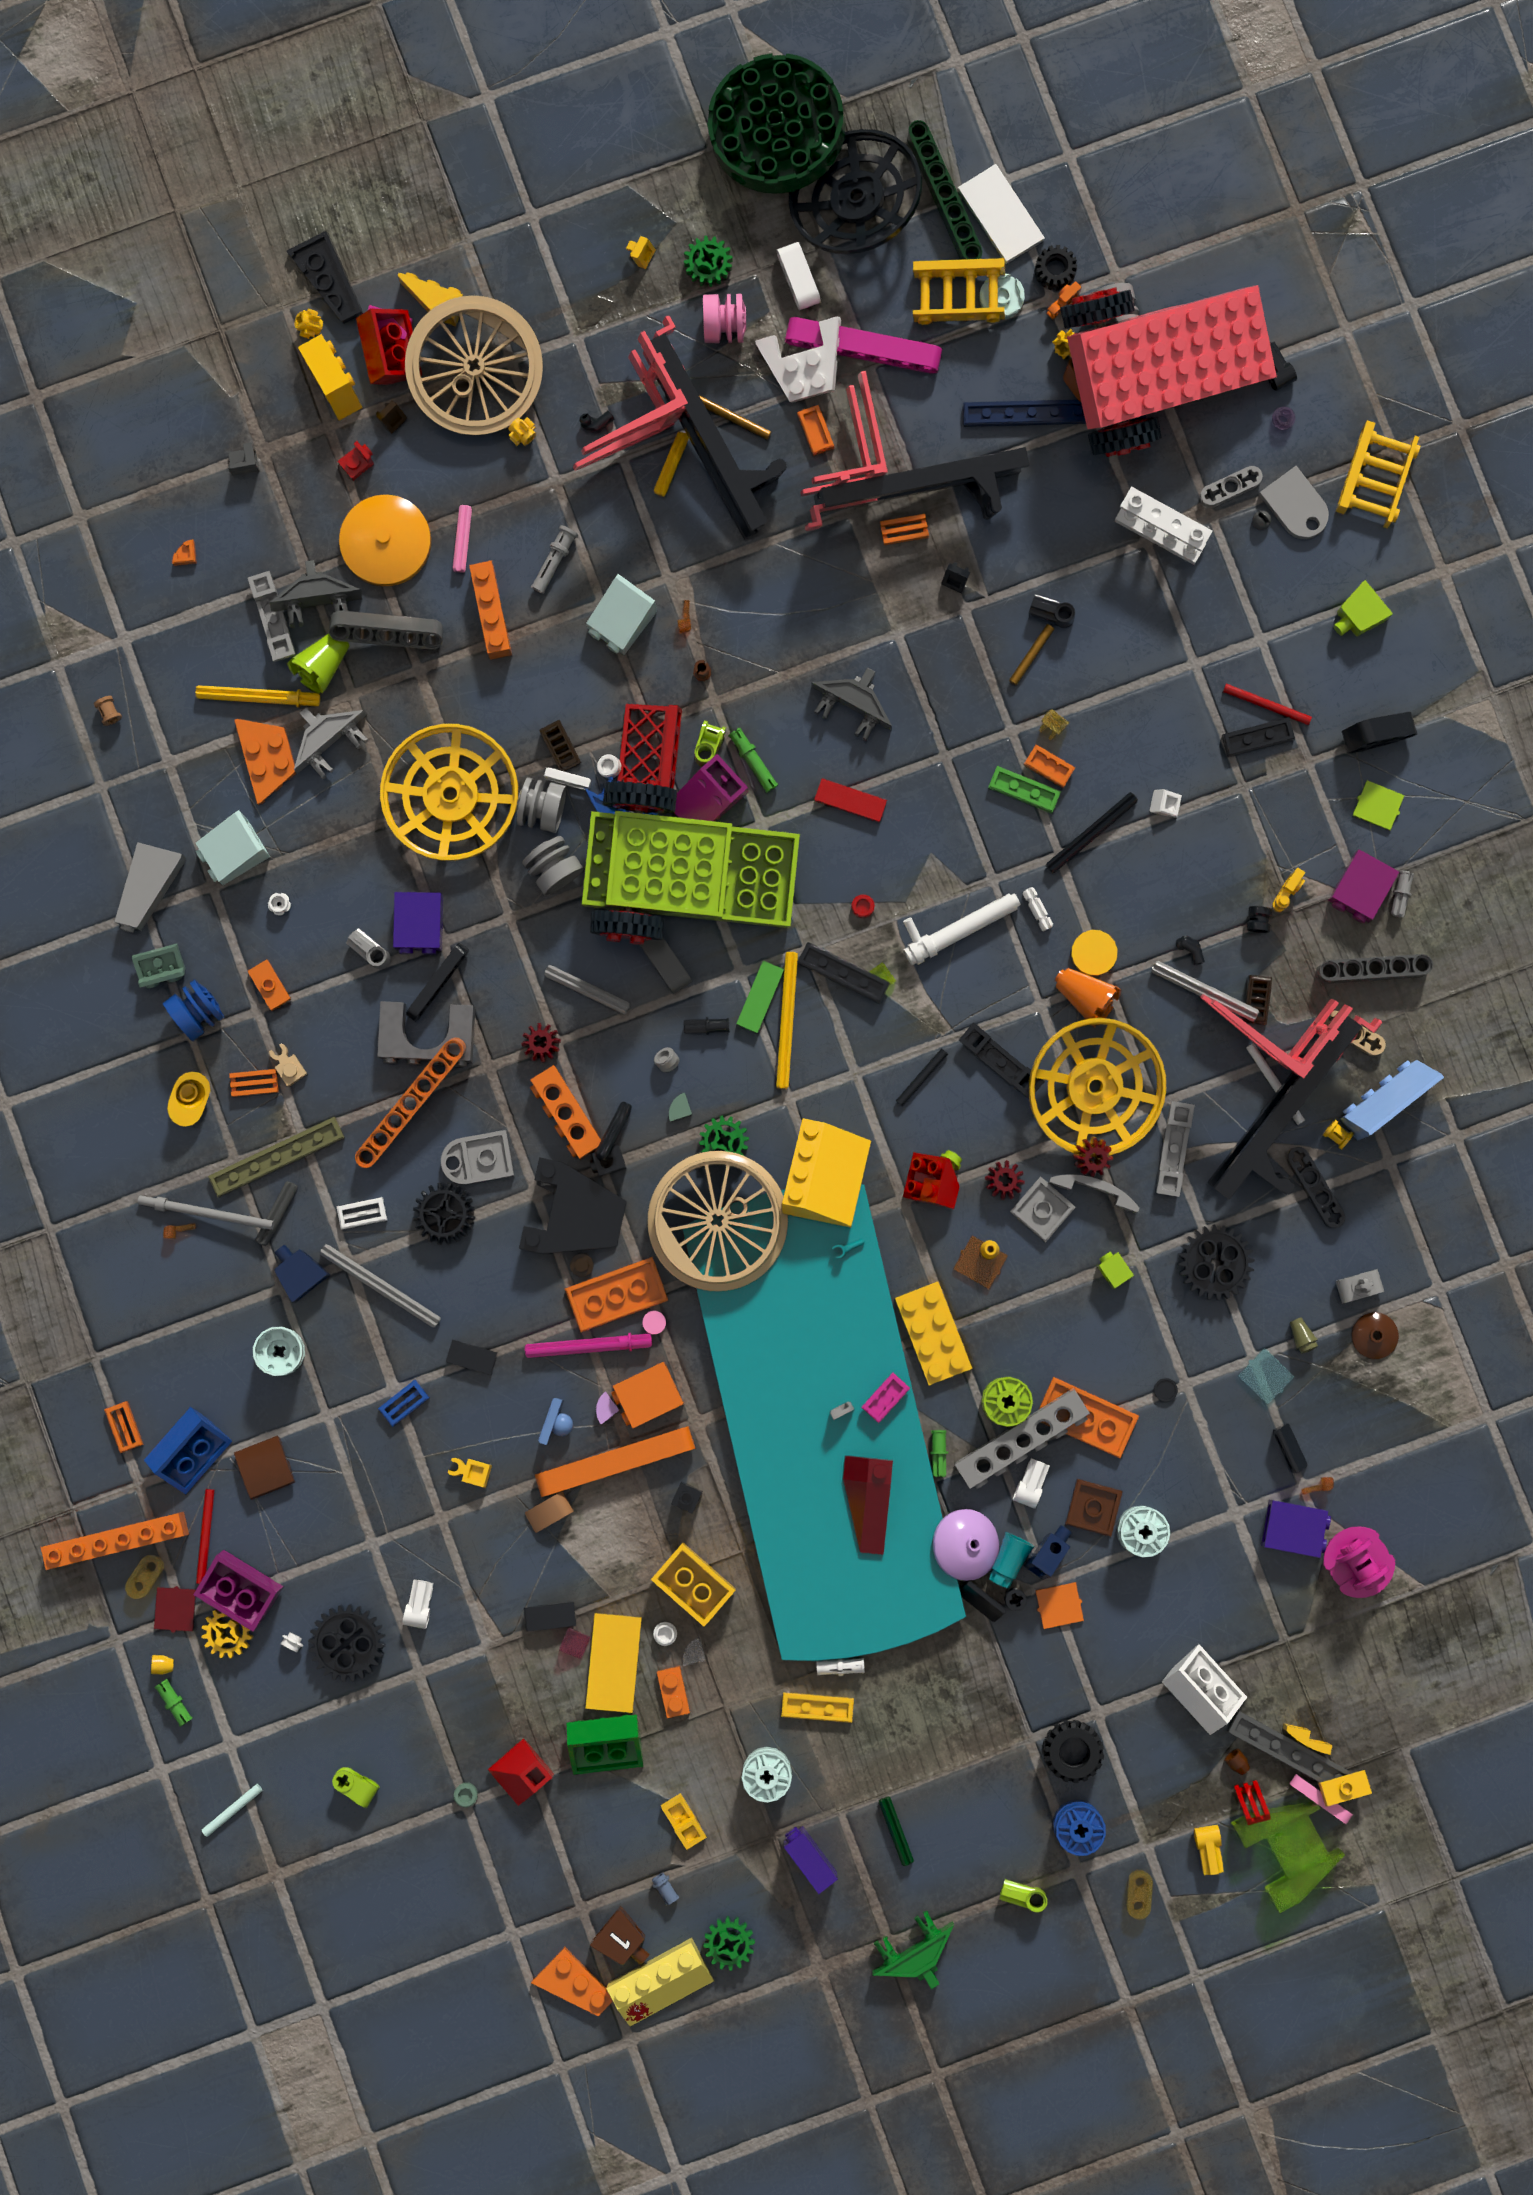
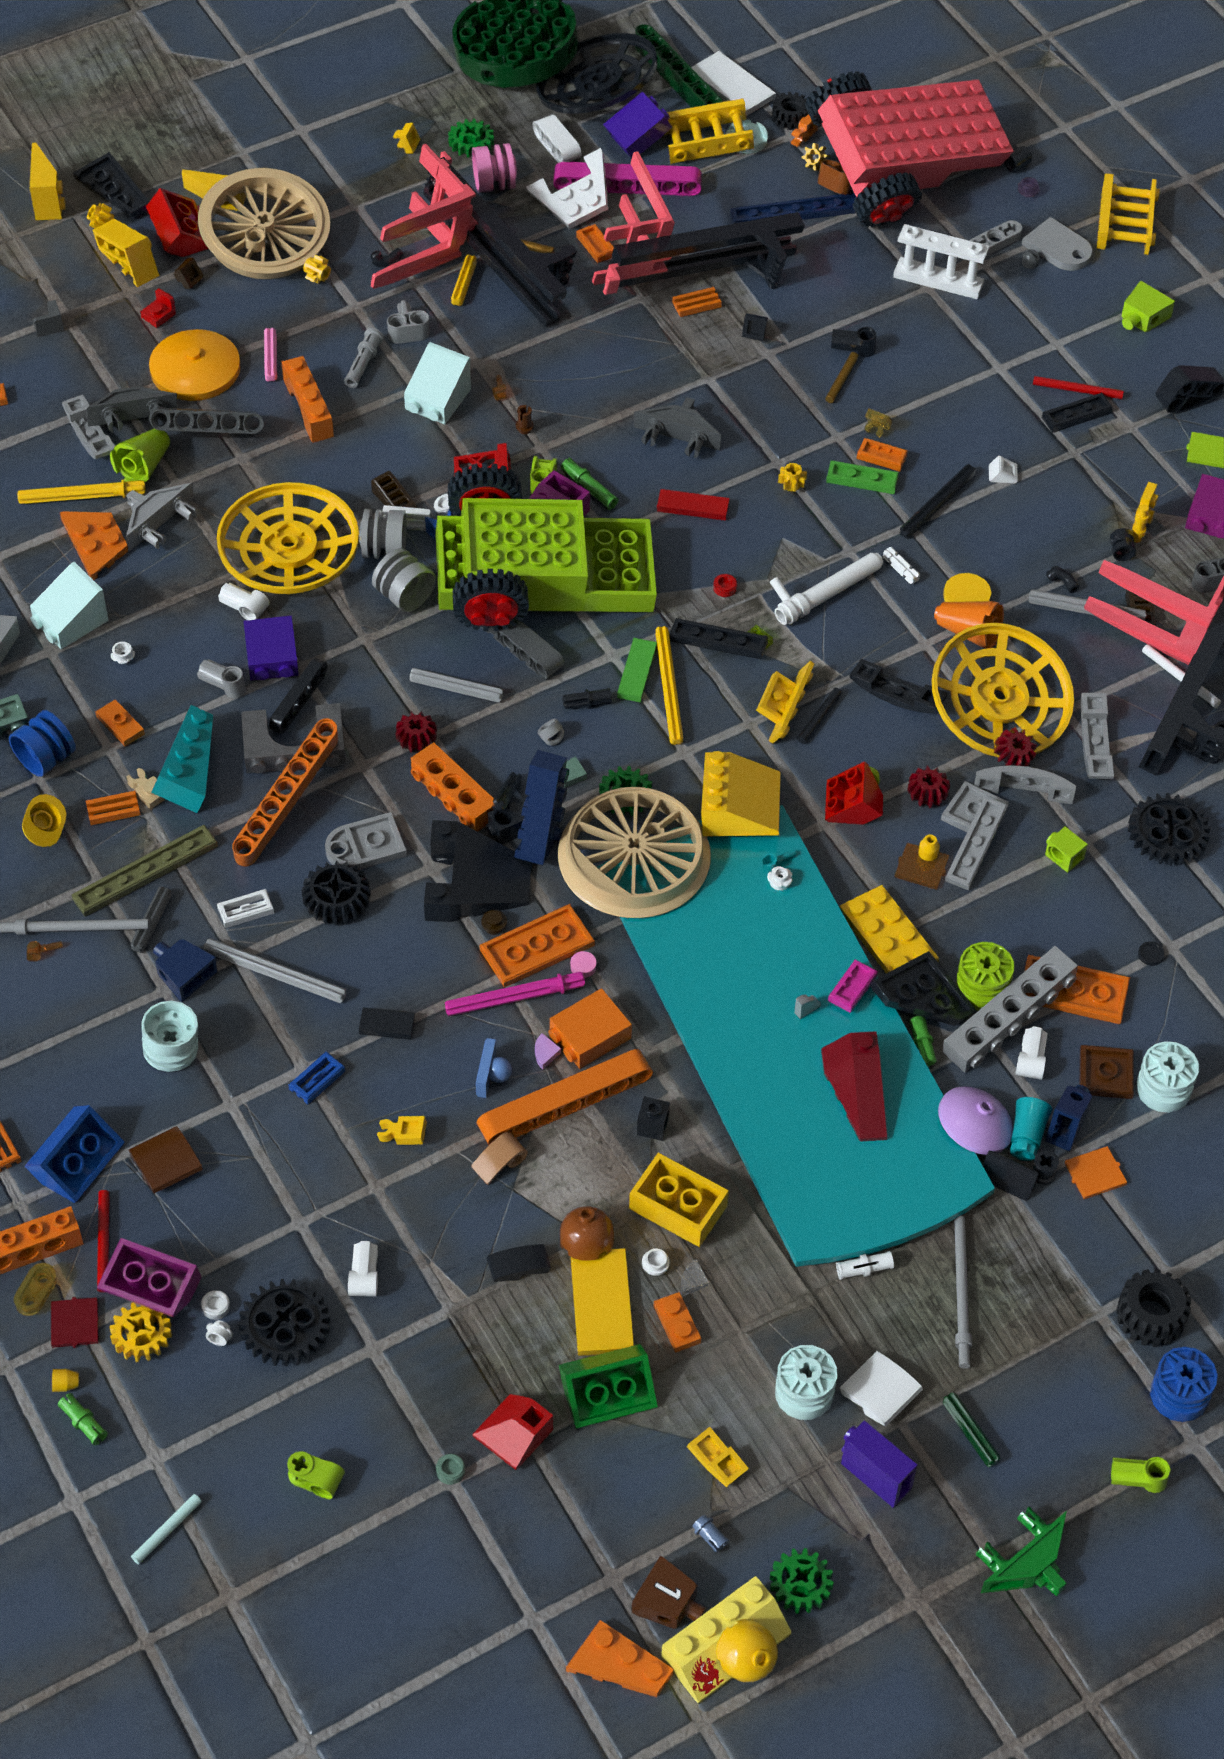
camera: 15 degrees left, 30 degrees down
clear pink slope [559,1627,590,1659] -> none
yellow tile [781,1692,854,1723] -> none
none -> yellow slope [30,143,66,220]
none -> teal wedge [151,705,213,813]
none -> white tile [201,1290,230,1320]
none -> white piece [218,583,270,620]
none -> light grey beam [387,300,430,344]
none -> dark blue wedge [514,750,569,865]
none -> dark orange cylinder [560,1206,614,1261]
none -> dark purple brick [603,91,672,159]
none -> yellow cylinder [716,1619,778,1682]
none -> yellow bracket [756,661,815,744]
none -> white plate [767,866,792,890]
none -> yellow gear [778,463,807,492]
none -> white slope [840,1351,923,1427]
none -> black plate [870,951,977,1026]
none -> light grey tile [945,796,1008,891]
none -> light grey bar [954,1216,972,1369]

